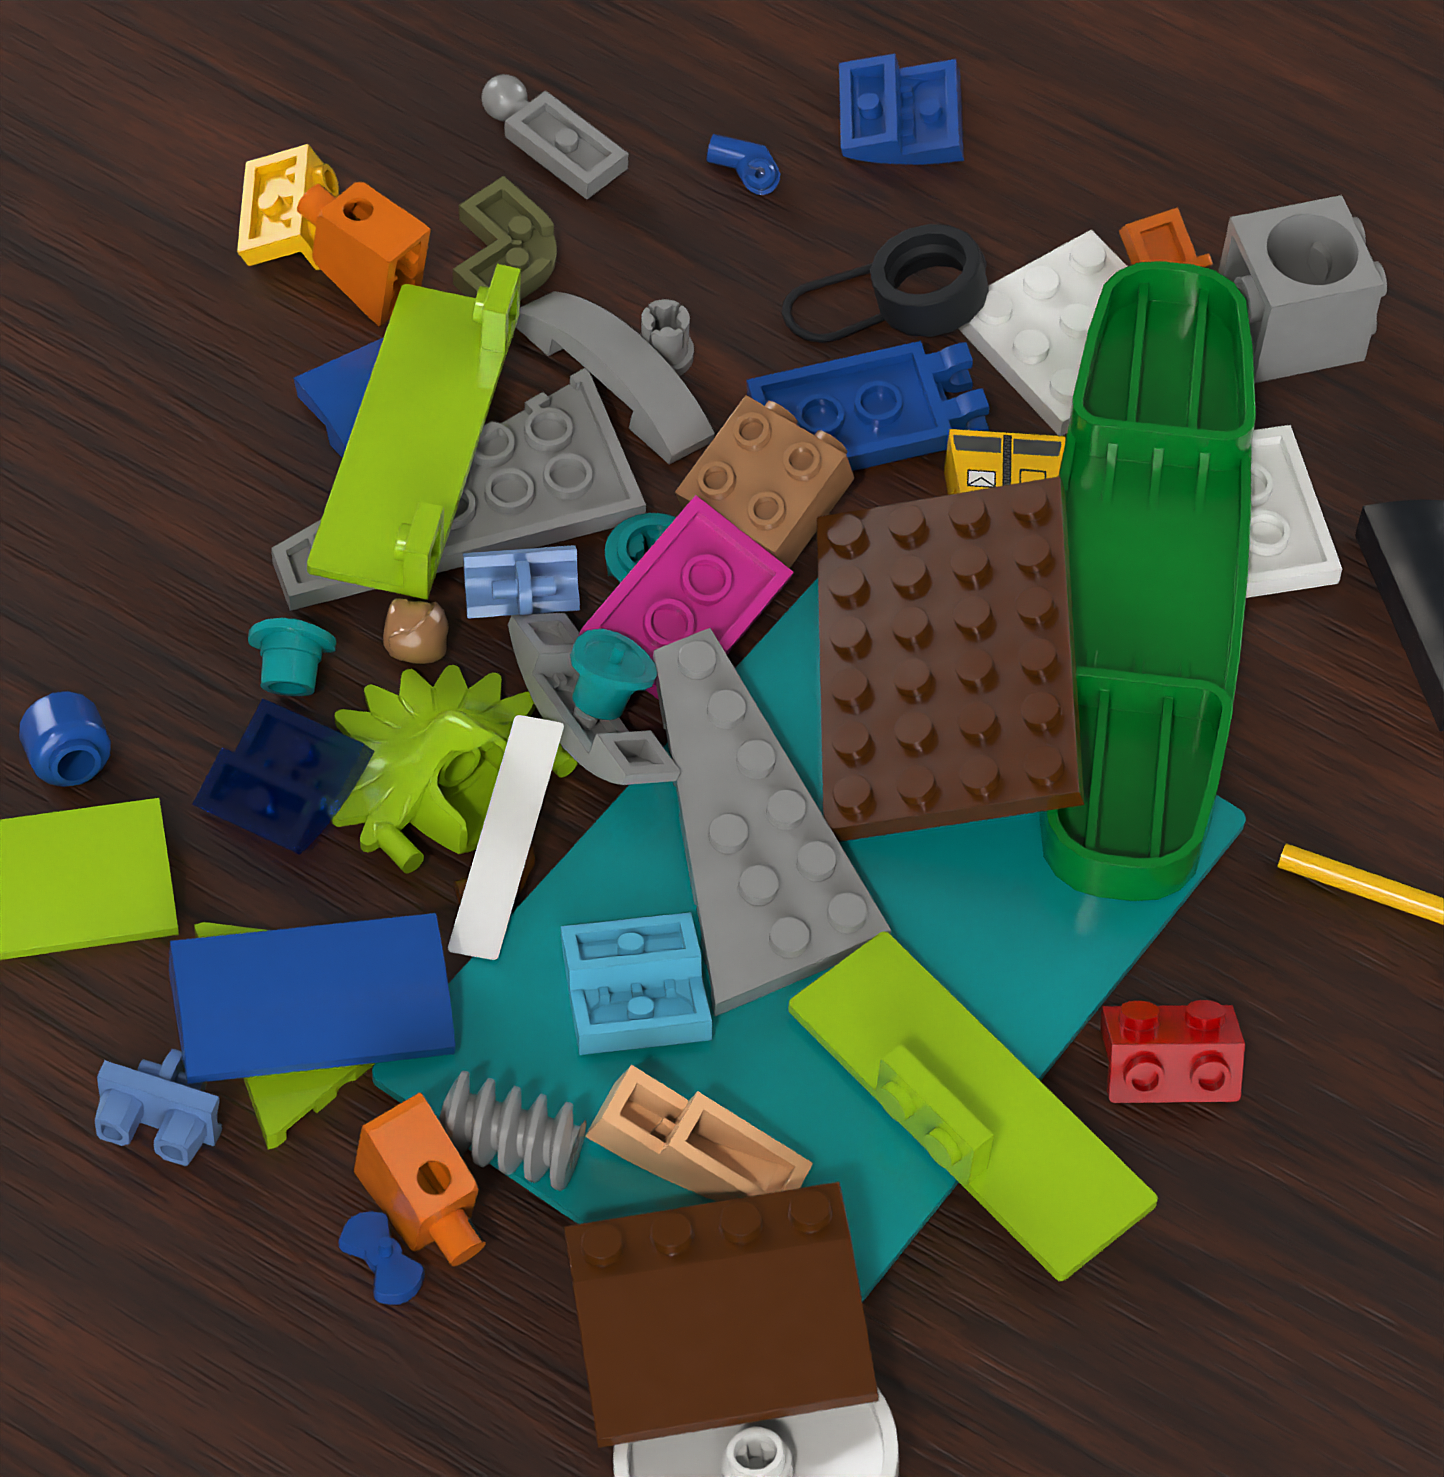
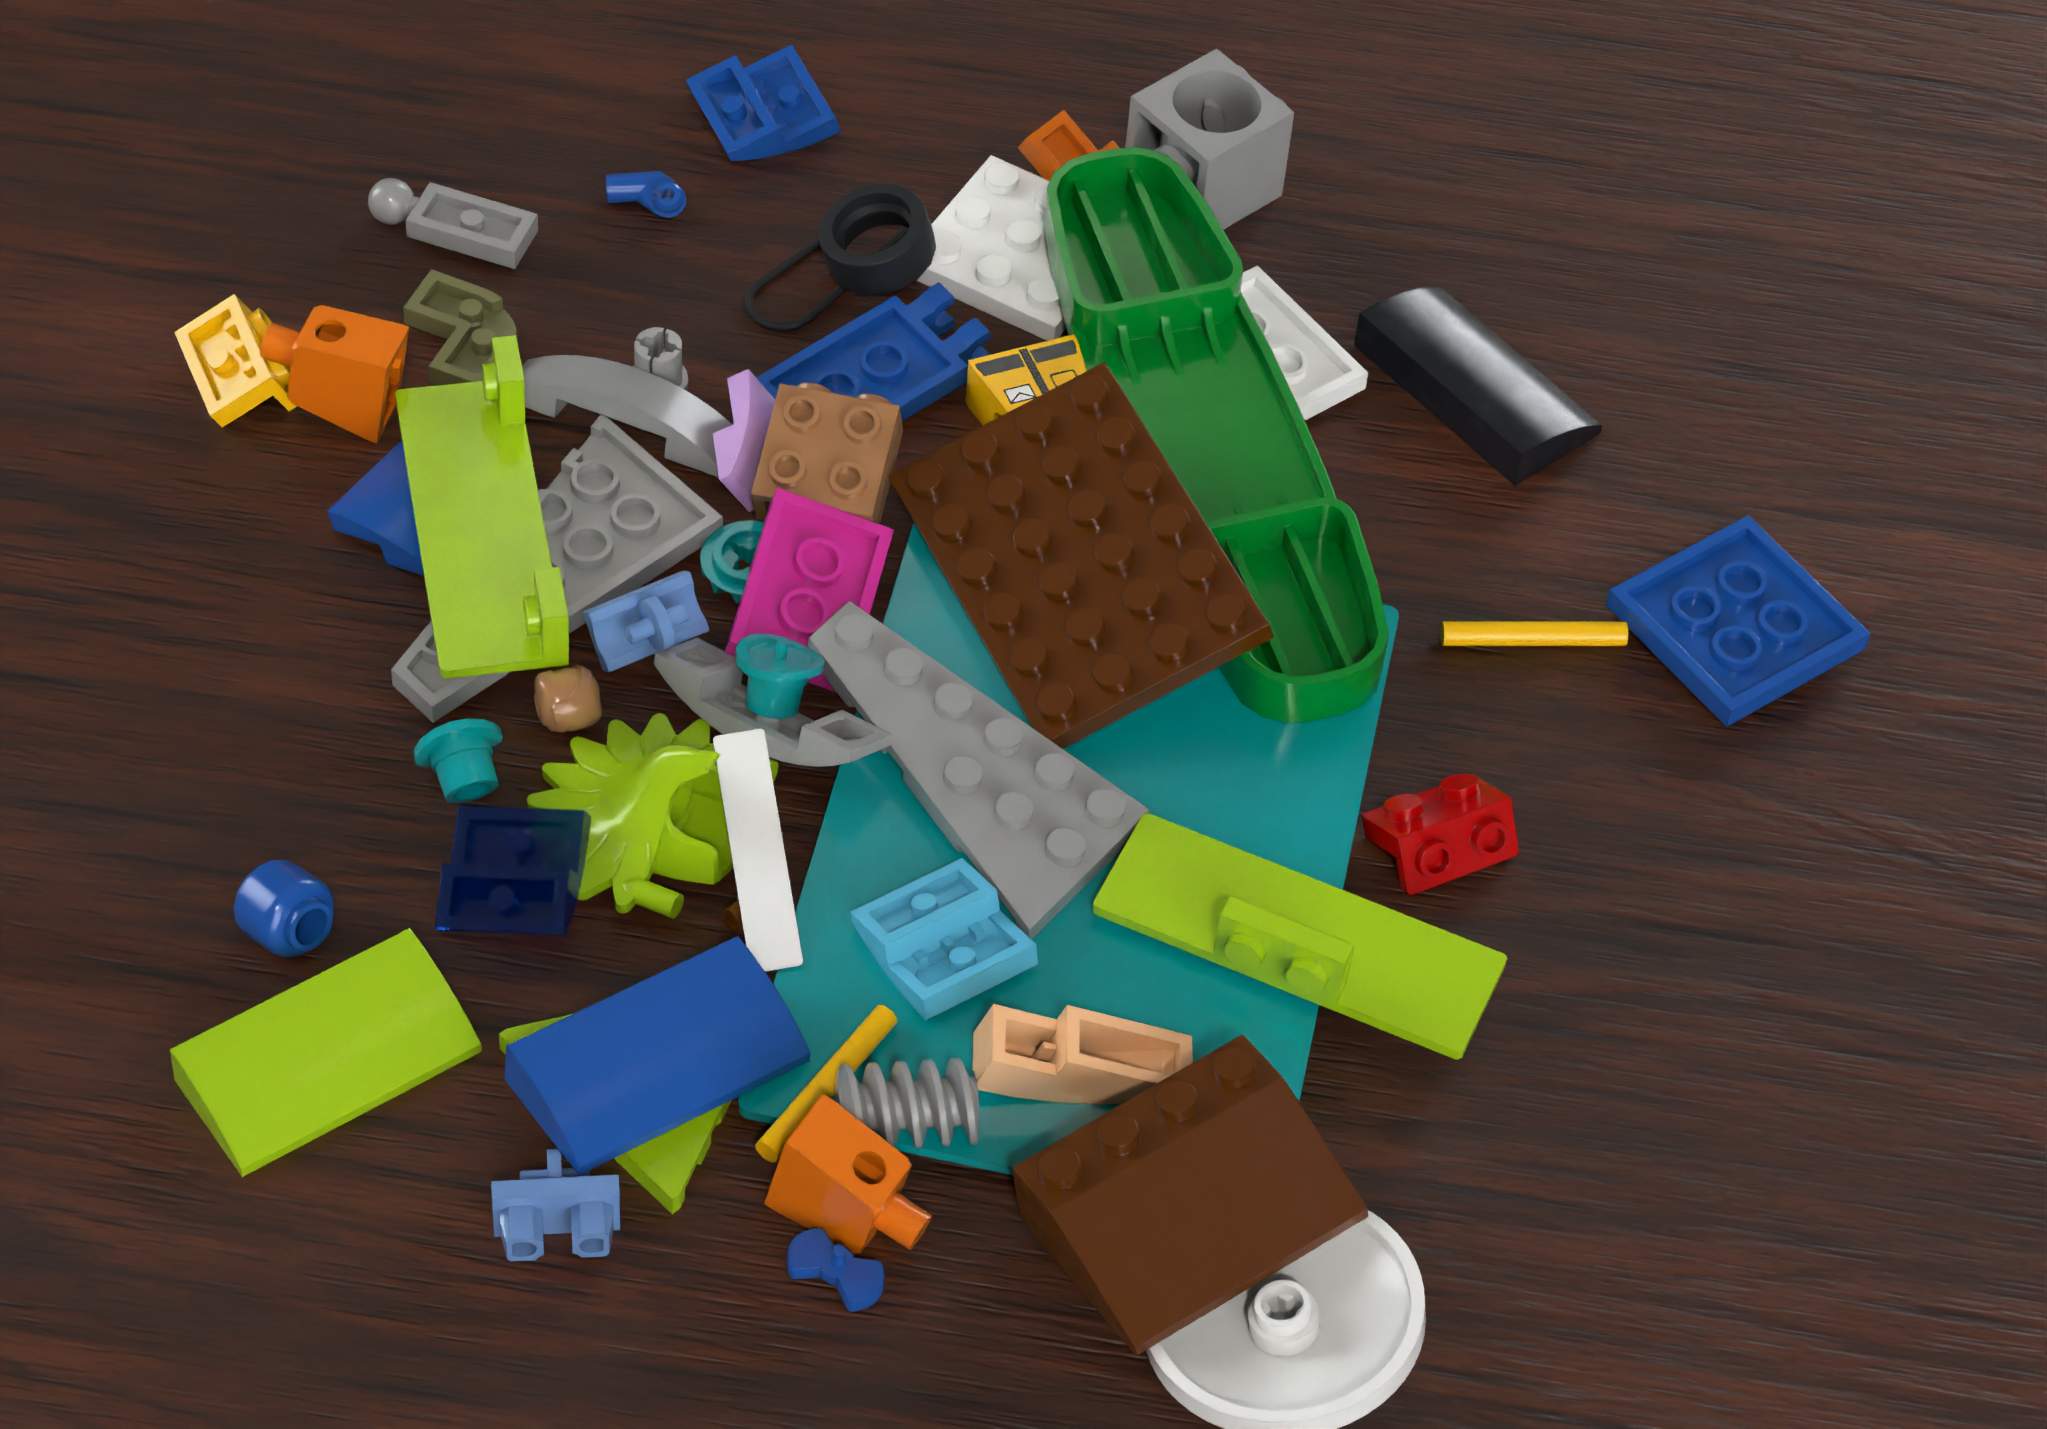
camera: 25 degrees left, 5 degrees down
none -> lavender slope [712,369,775,512]
none -> yellow bar [755,1005,898,1163]

